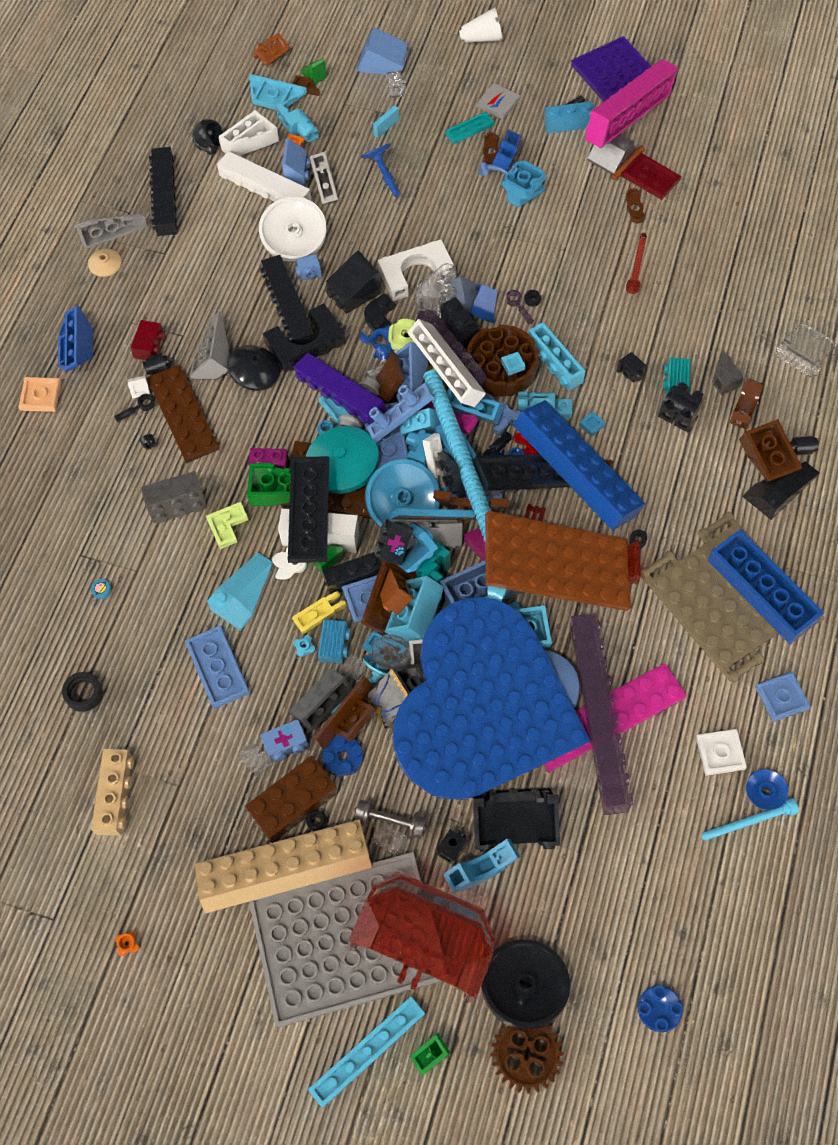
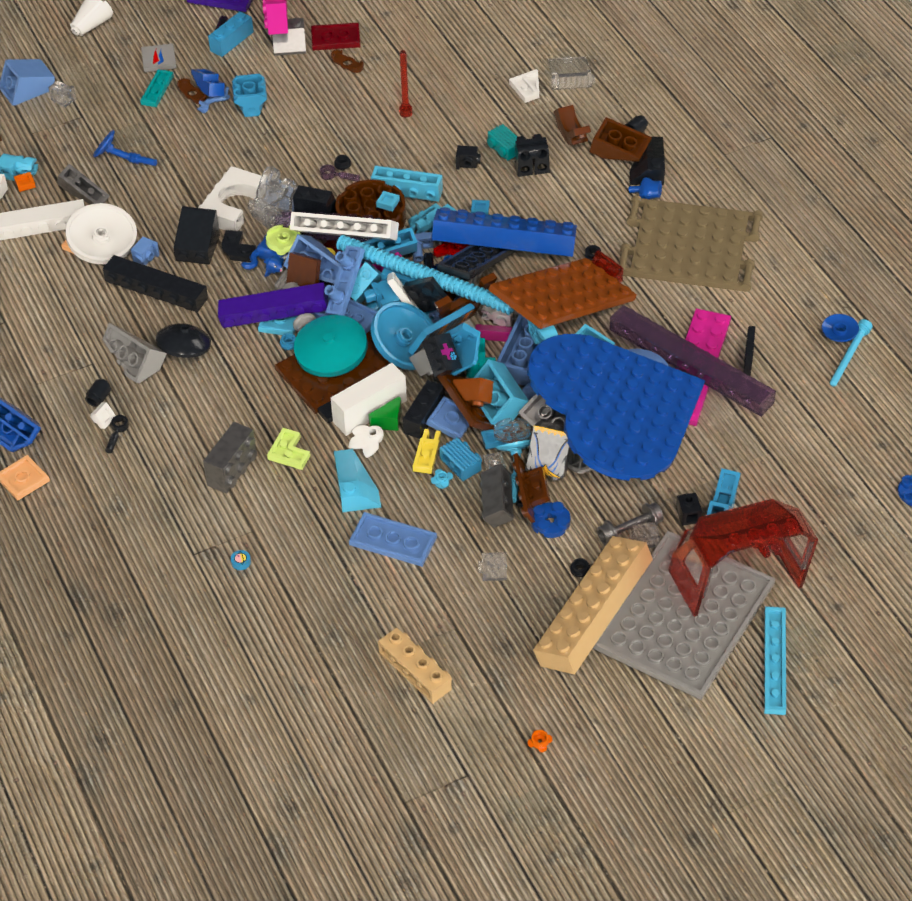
camera: 45 degrees left, 15 degrees down
black tyre [62,672,103,712] -> none
dark red brick [130,320,165,360] -> none
black hinge [140,434,156,450] -> none
reddish brown plate [146,364,220,463] -> none
reddish brown brick [245,755,338,843] -> none
green wedge [247,463,291,506] -> none
magenta brick [248,448,289,469] -> none
medium blue brick [260,719,309,762] -> none
black arch [263,303,346,373] -> none
medium blue slope [282,138,311,187] -> none
black plate [287,456,330,563] -> none
medium azure tile [373,105,399,138] -> none
green slope [410,1033,451,1076] -> none
piece [471,284,498,323] -> none
black windscreen [472,787,560,852] -> none
black dish [481,939,570,1030] -> none
reddish brown gear [490,1025,564,1094] -> none
dark orange bar [611,145,645,181] -> none
white plate [696,729,747,776] -> none
blue brick [708,529,824,645] -> none
flat silver slope [712,351,743,396] -> none
medium blue plate [755,672,811,722] -> none
none -> white wing [509,69,539,103]
none -> blue piece [629,177,662,199]
none -> black tile [743,326,756,379]

